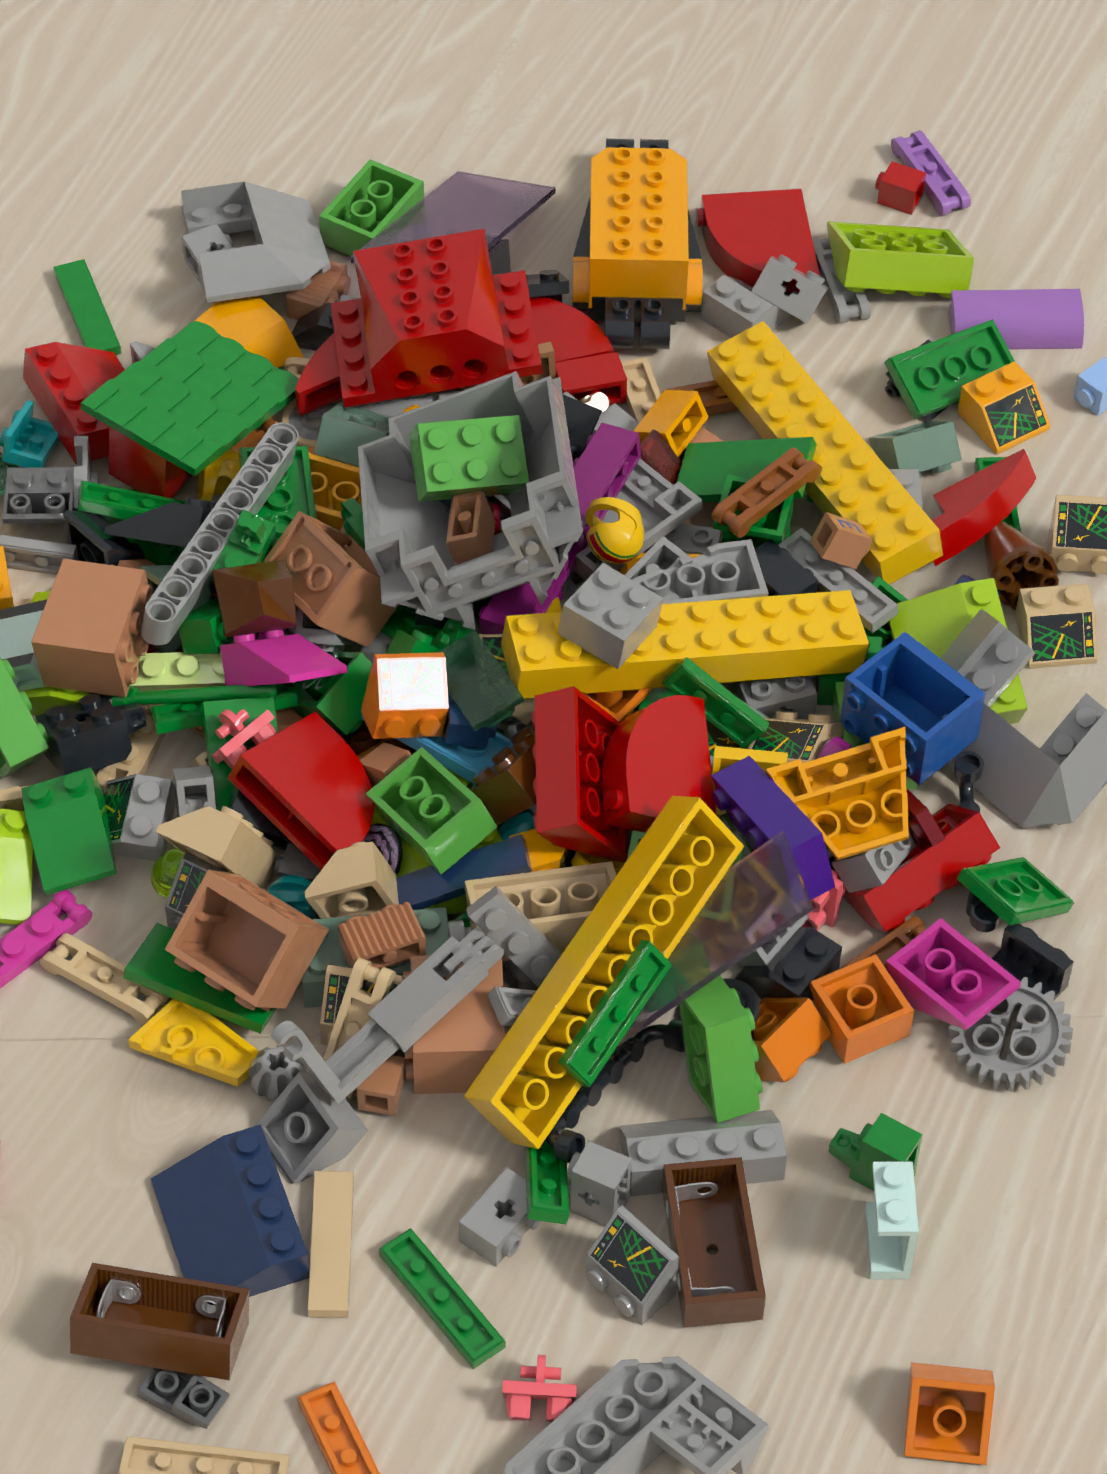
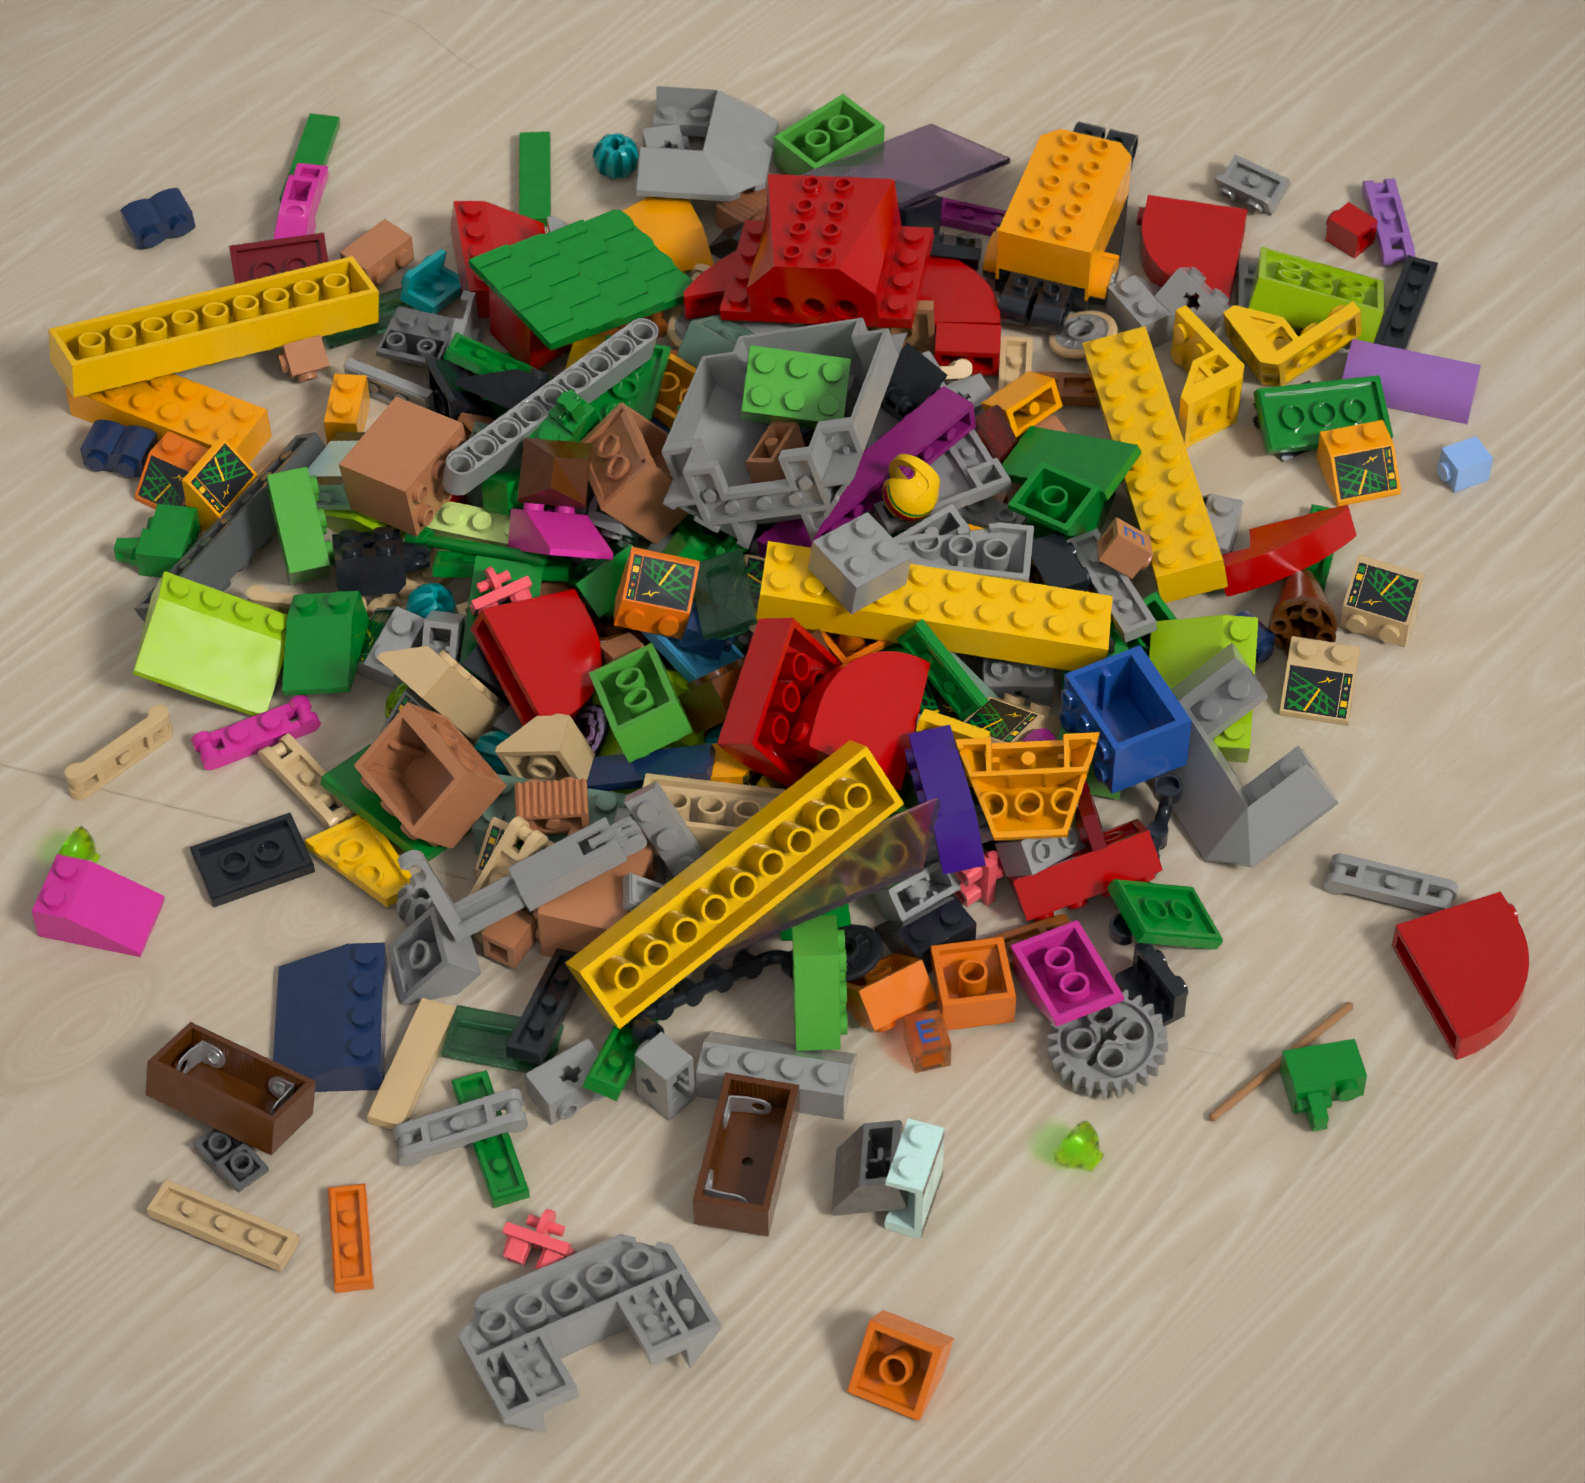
camera: 20 degrees right, 0 degrees up
green tile [558,940,672,1087] -> none
slope [586,1205,679,1325] -> none
dark orange plate [712,447,822,538] -> none
green hinge [828,1113,923,1191] -> none
sand green slope [869,421,962,478] -> none
none -> black tile [189,813,315,907]
none -> light grey plate [393,1089,528,1167]
none -> teal piece [405,583,457,618]
none -> clear green piece [441,1005,564,1073]
none -> black plate [506,948,581,1065]
none -> teal piece [593,133,639,180]
none -> flat silver slope [831,1120,909,1216]
none -> clear orange brick [903,1009,952,1073]
none -> magenta tile [940,197,1006,236]
none -> light grey wheel [1048,311,1118,359]
none -> clear neon green brick [1053,1120,1104,1171]
none -> yellow bracket [1171,305,1245,448]
none -> light grey bracket [1214,154,1290,215]
none -> yellow bracket [1223,301,1362,387]
none -> black plate [1374,255,1438,350]

